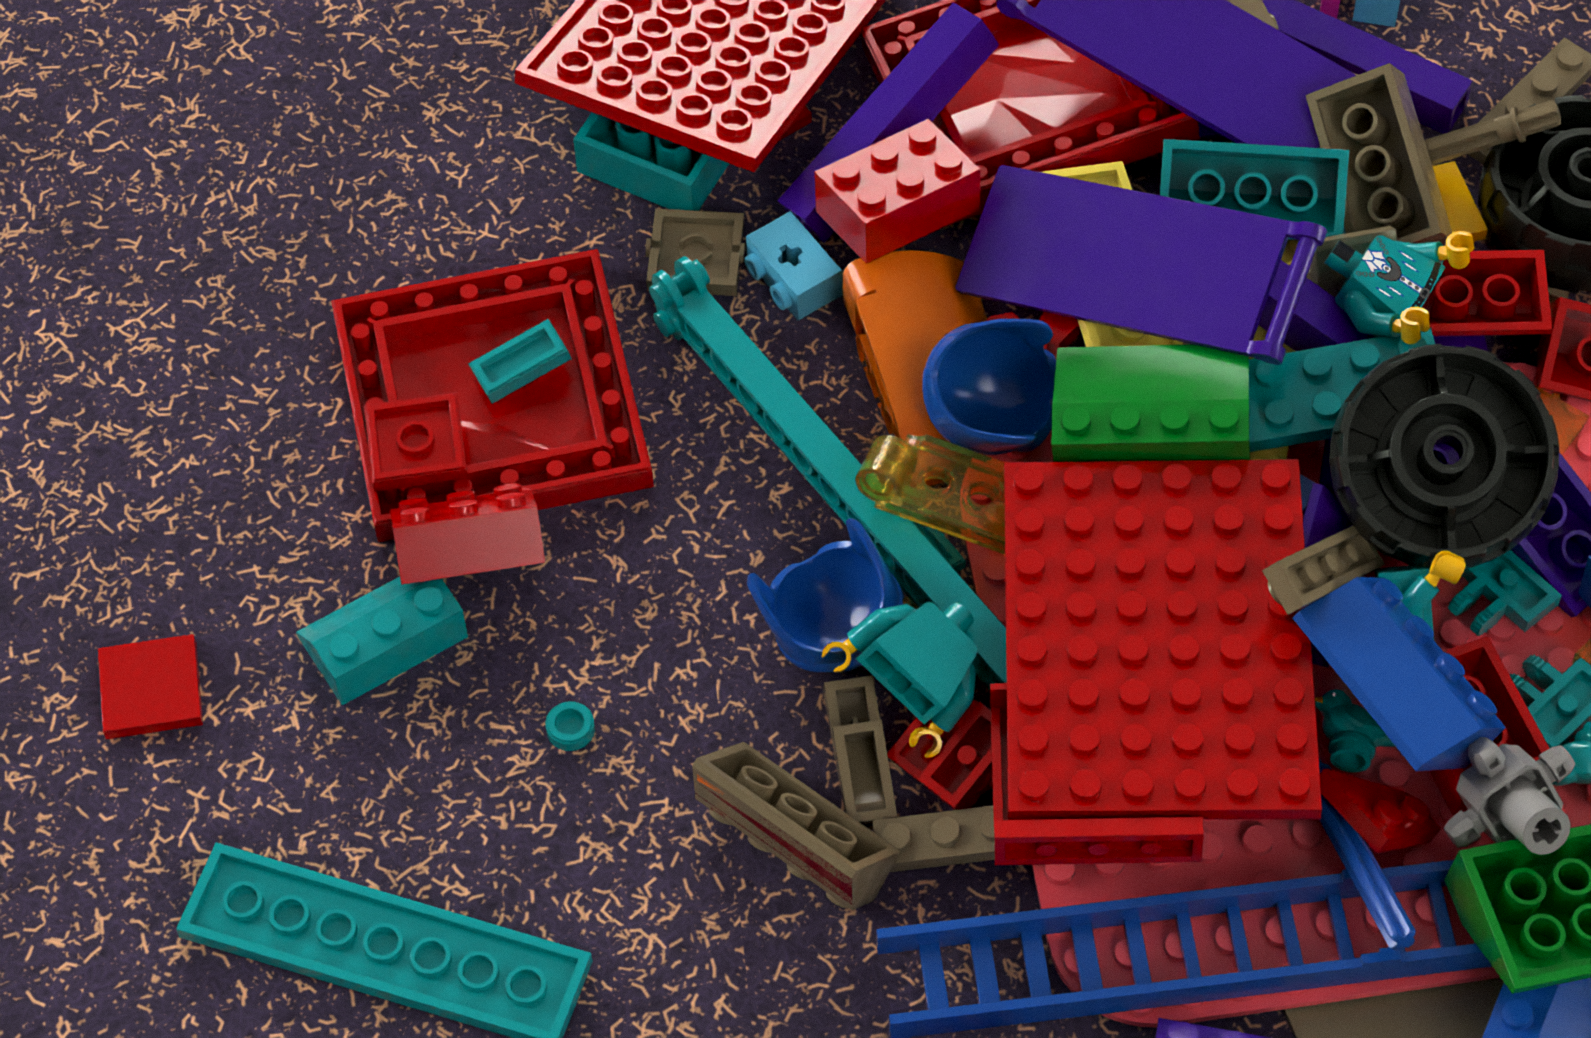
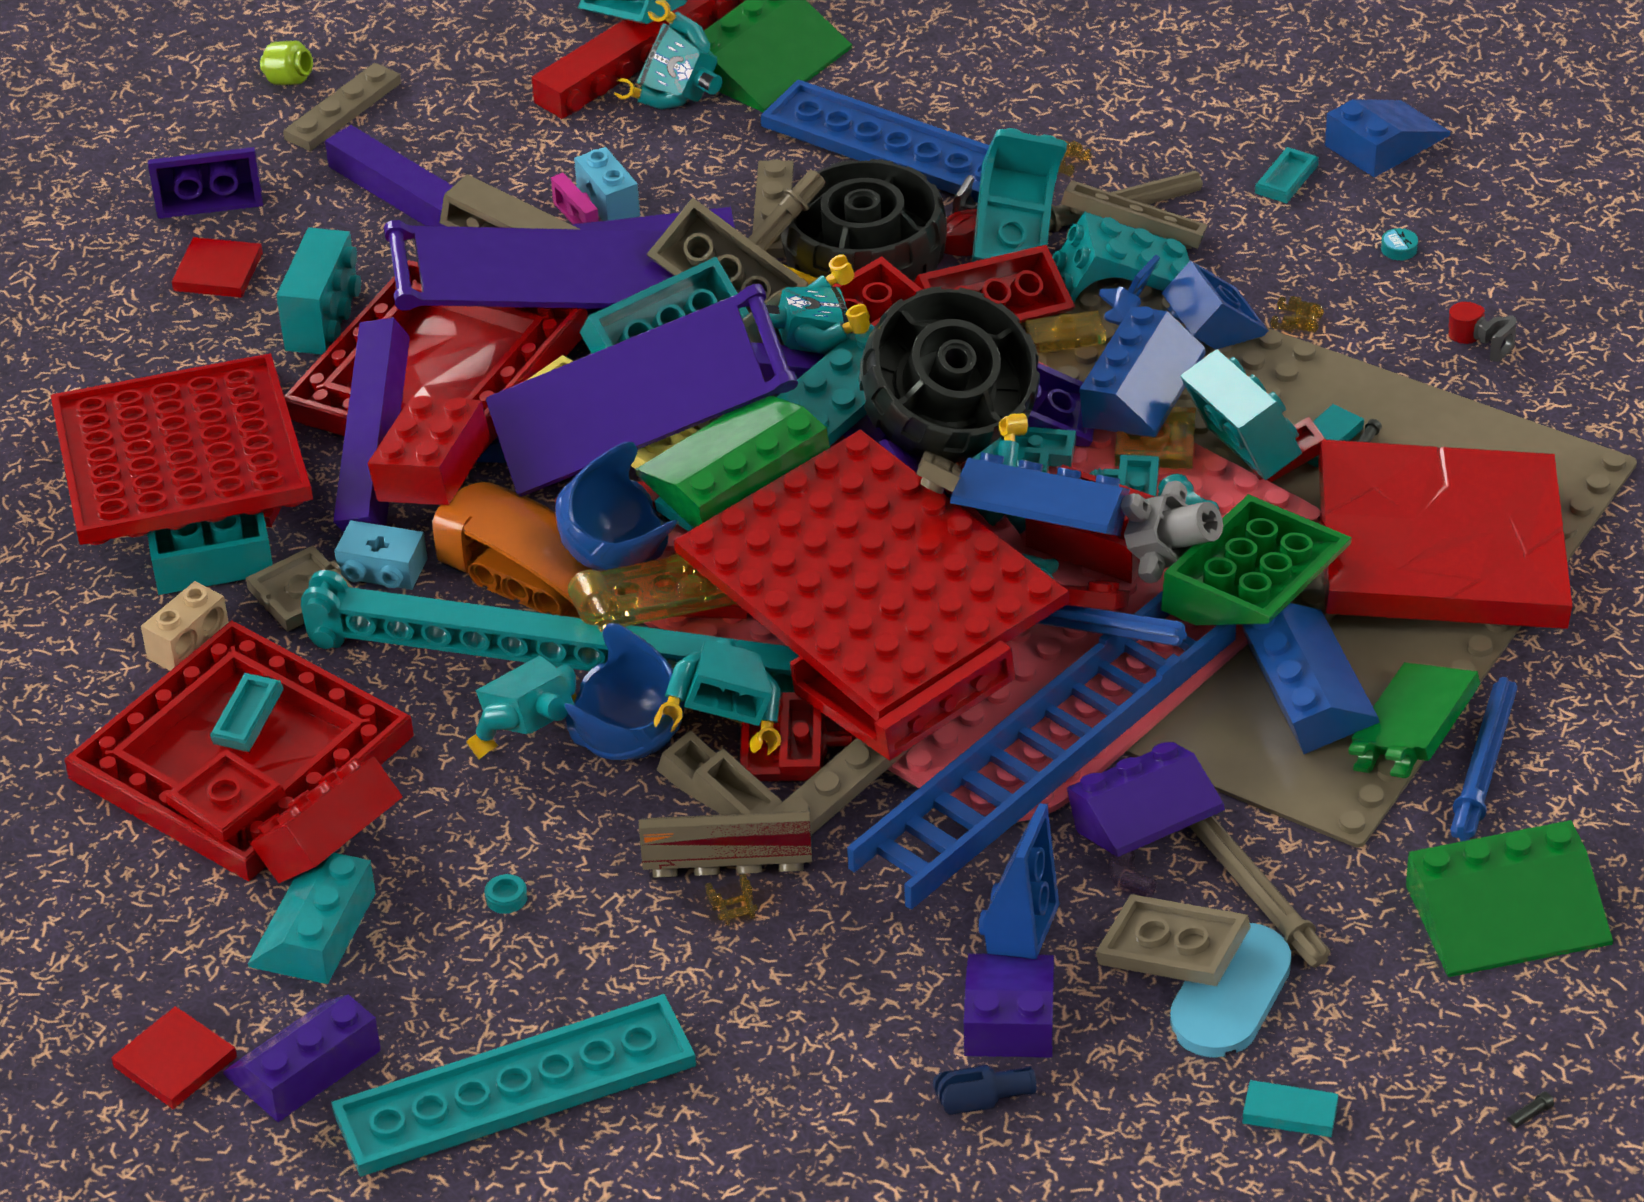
camera: 40 degrees left, 15 degrees down
none -> tan brick [141,581,229,671]
none -> dark purple slope [223,994,381,1122]
none -> teal torso [466,656,577,760]
none -> clear yellow piece [705,874,758,926]

